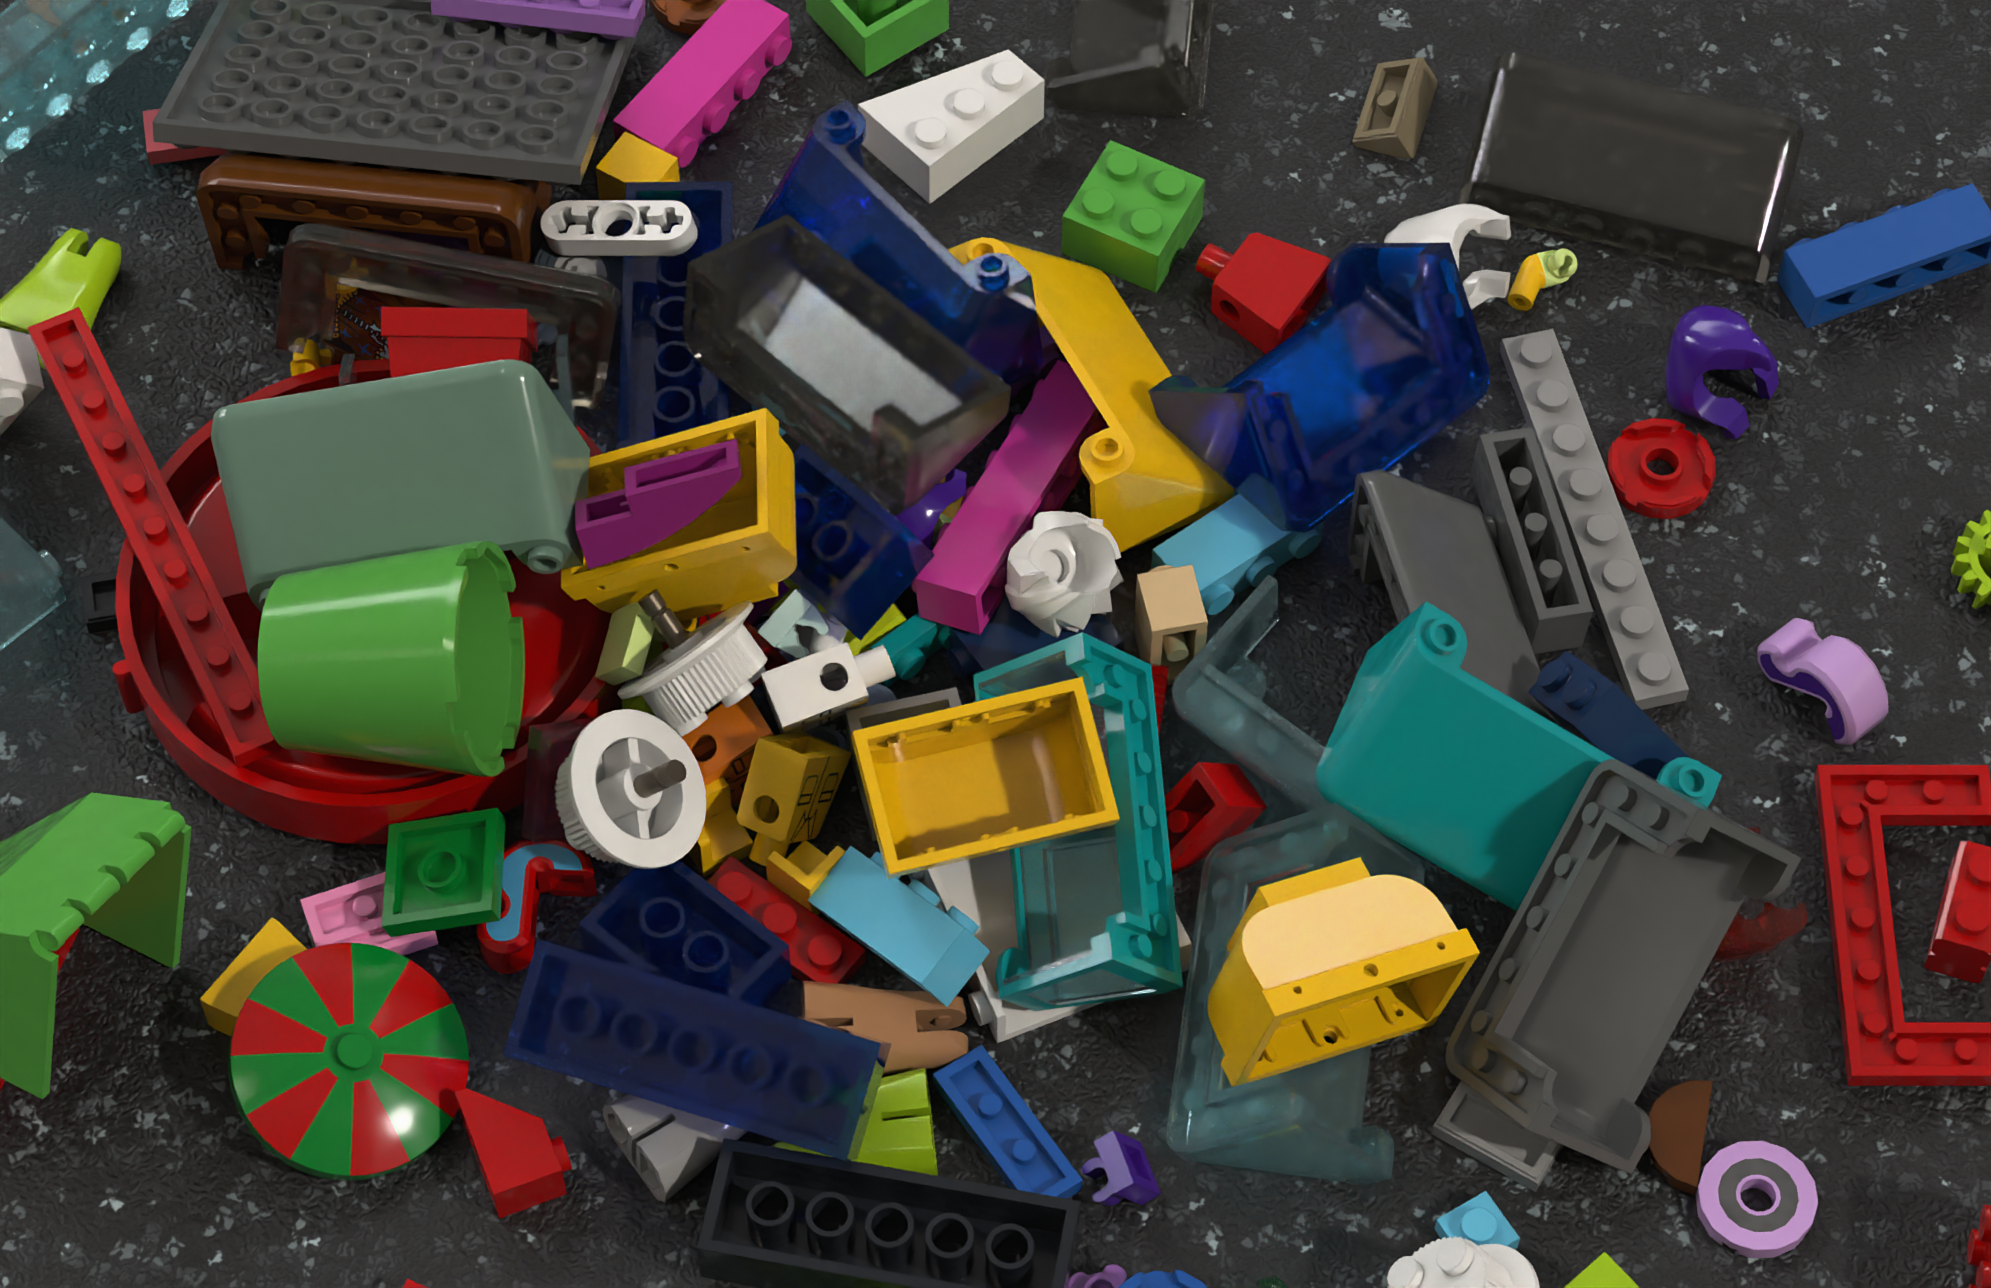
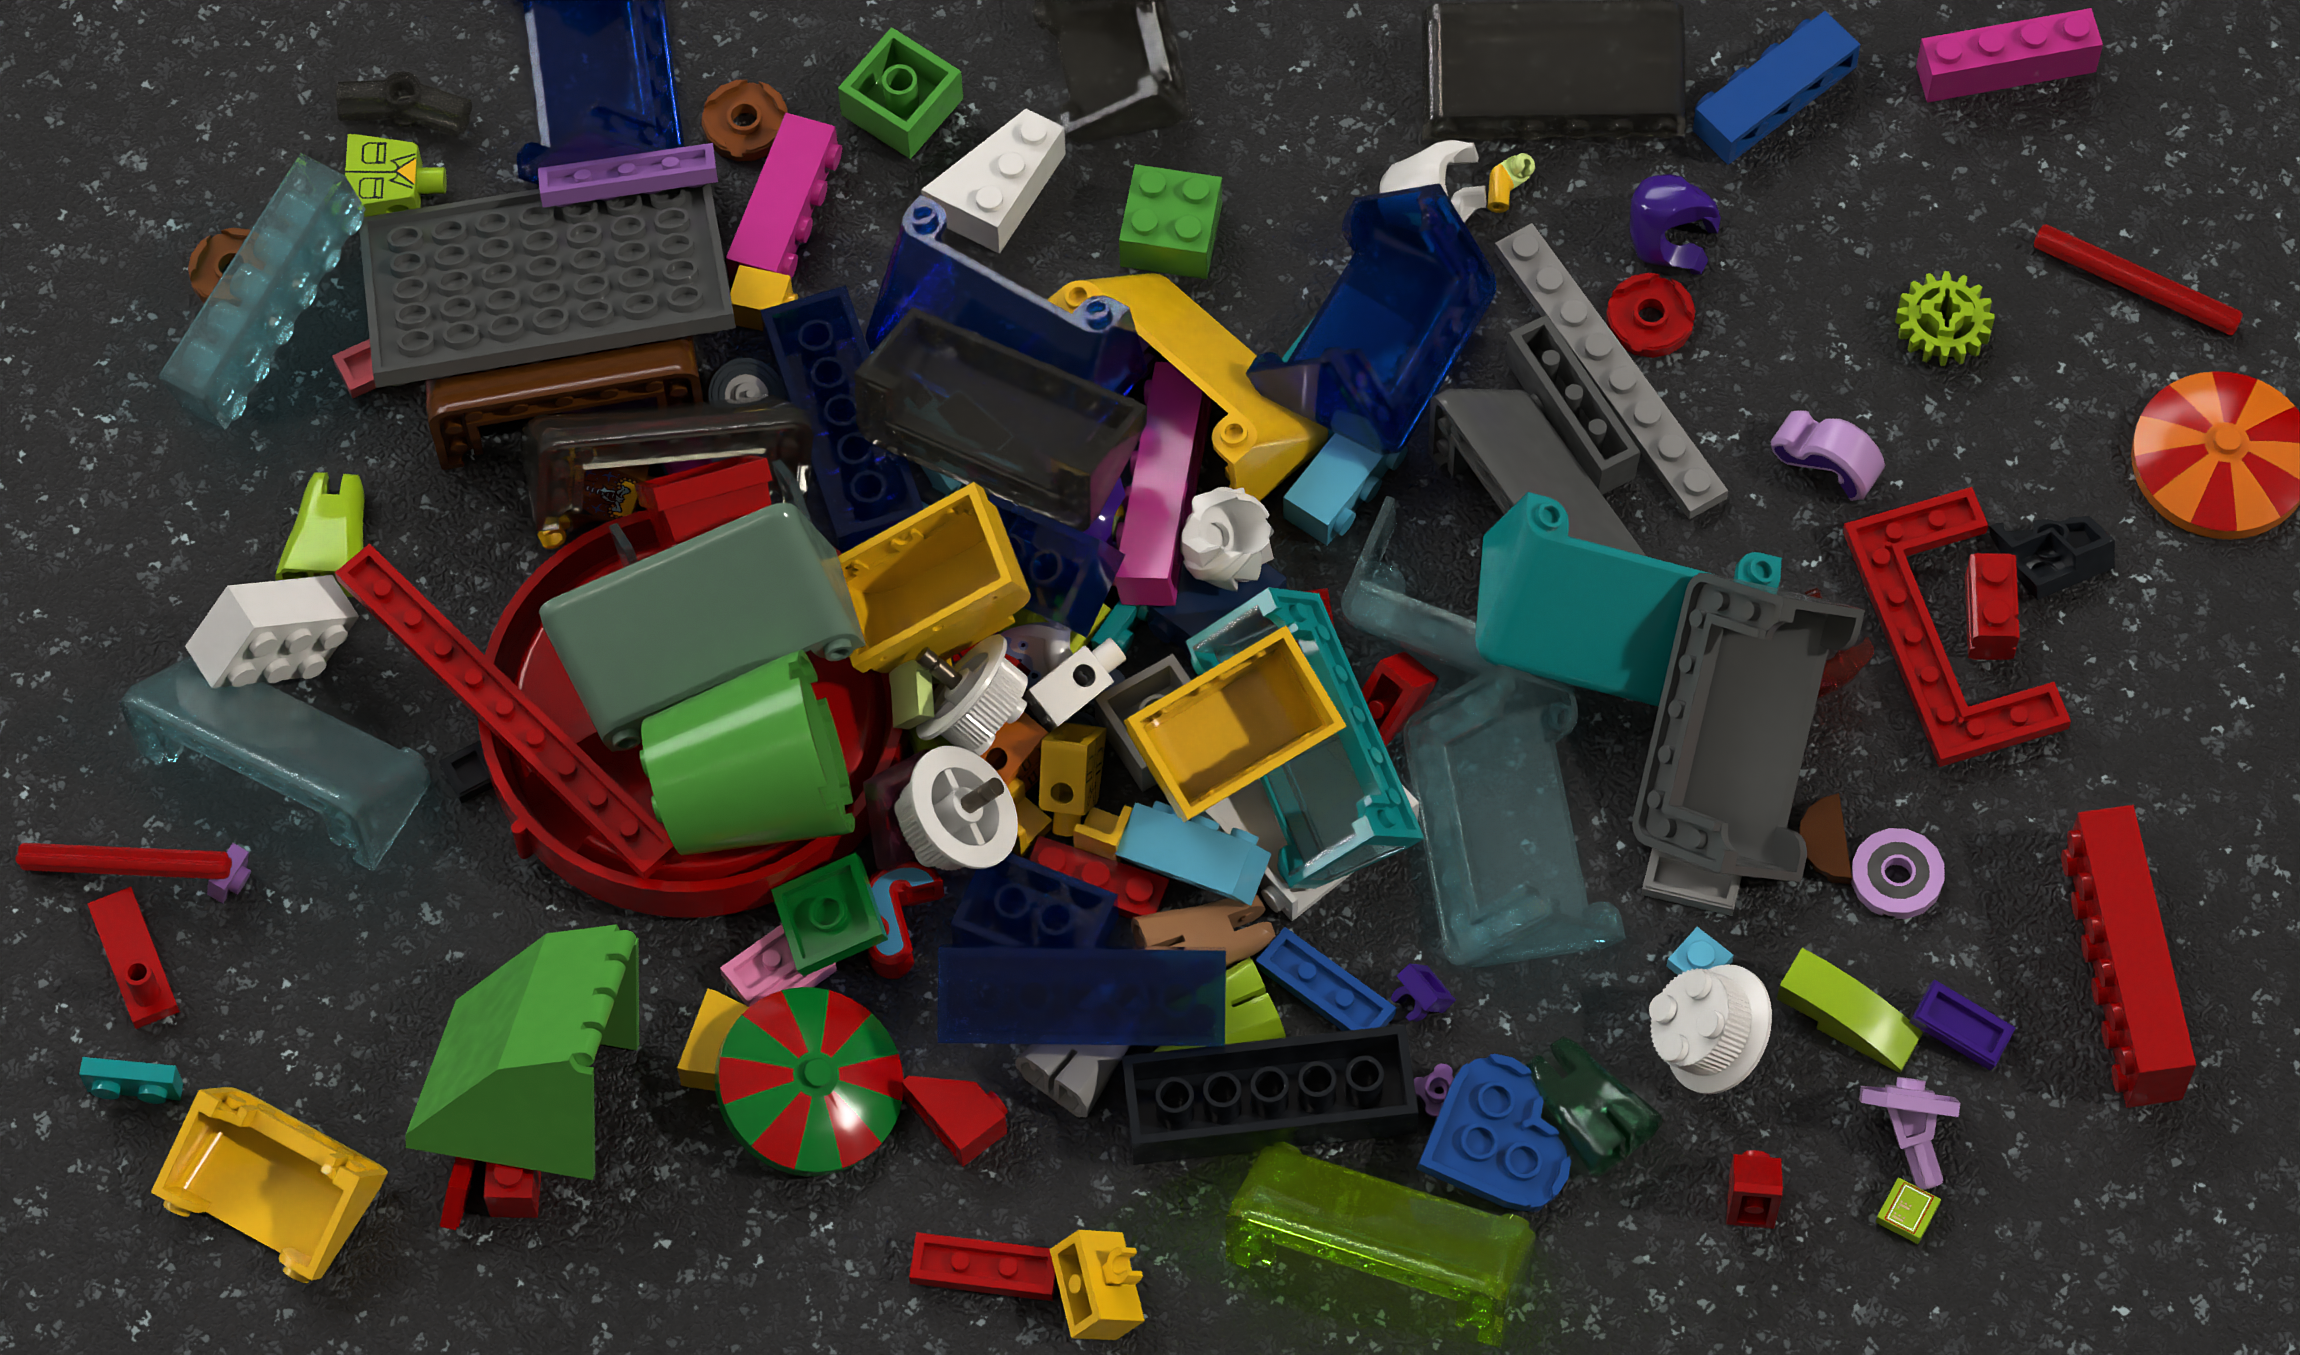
camera: 15 degrees left, 5 degrees up
white beam [541,200,698,256] -> none
magenta slope [575,439,742,569] -> none
light aqua tile [758,589,830,659] -> none
tan brick [1134,565,1208,685] -> none
red torso [1196,232,1332,358] -> none
yellow container [1207,857,1480,1088] -> none
dark tan slope [1352,57,1438,159] -> none
dark blue brick [1527,650,1690,779] -> none

